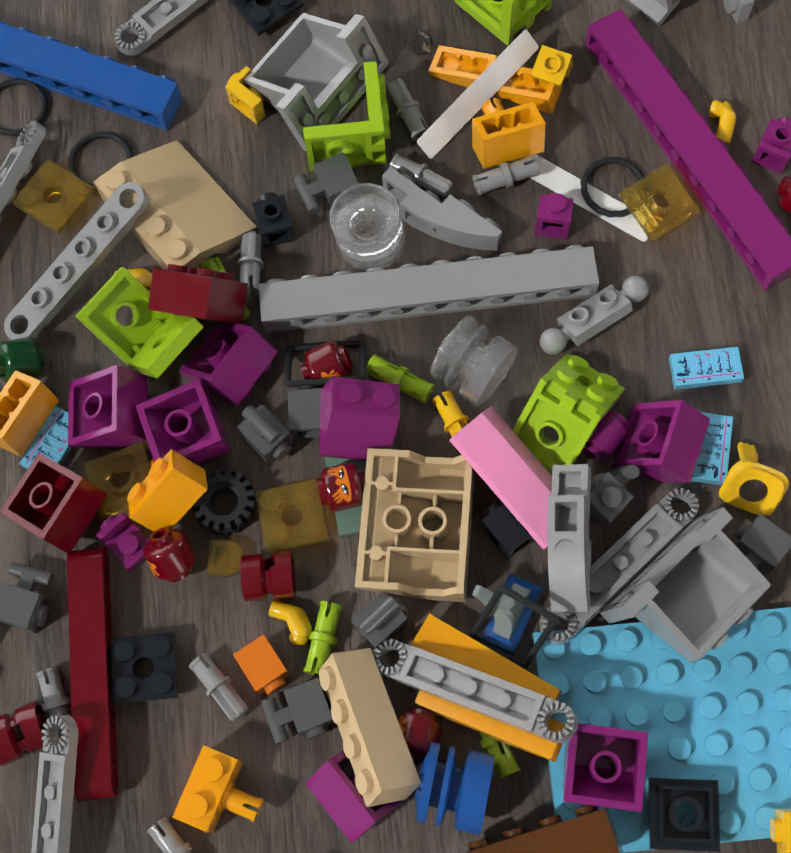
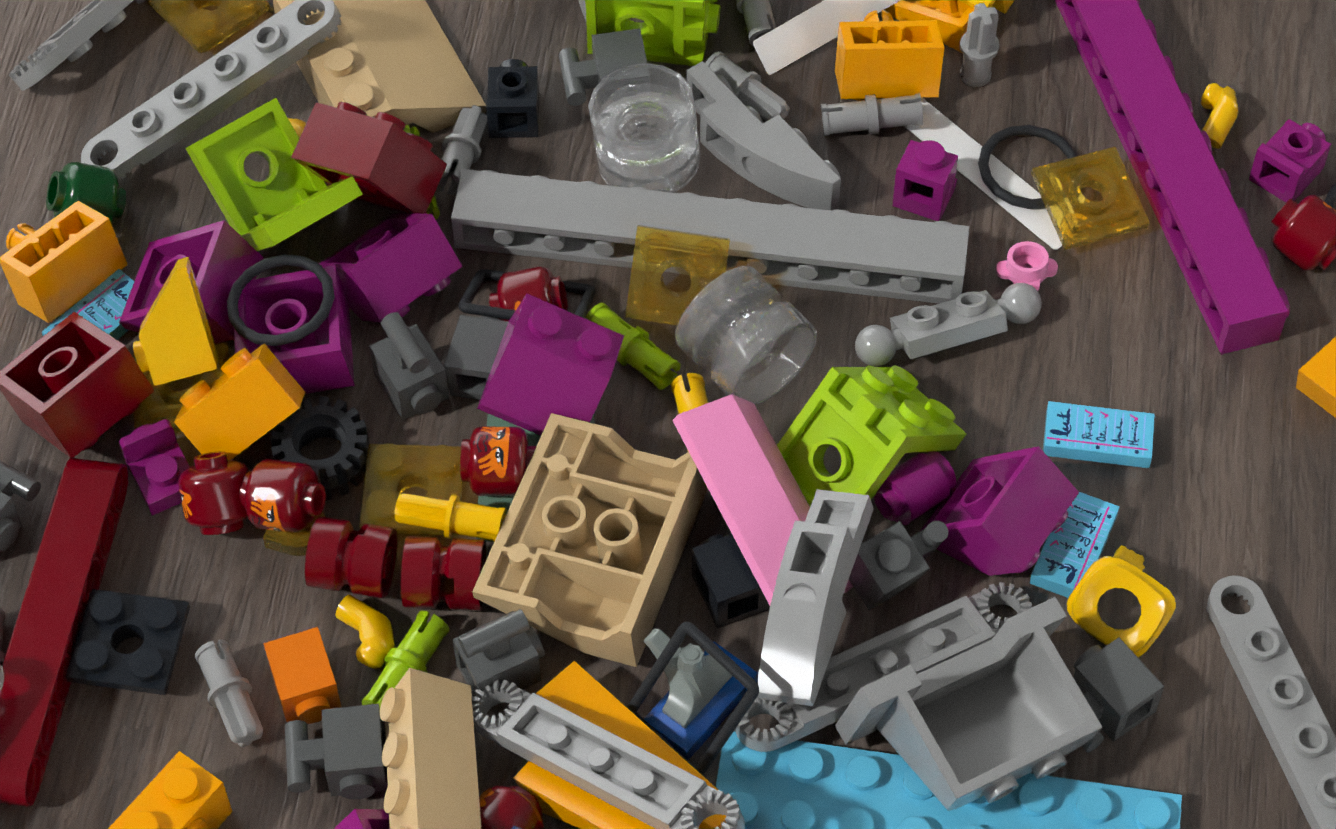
camera: 10 degrees right, 15 degrees down
none -> yellow slope [133,257,219,386]
none -> black piece [227,254,335,346]
none -> dark red head [239,459,326,533]
none -> yellow axle [395,494,507,542]
none -> dark red wheel [401,536,487,611]
none -> clear yellow piece [625,225,731,331]
none -> light grey axle [960,3,1000,87]
none -> bright pink plate [996,241,1058,291]

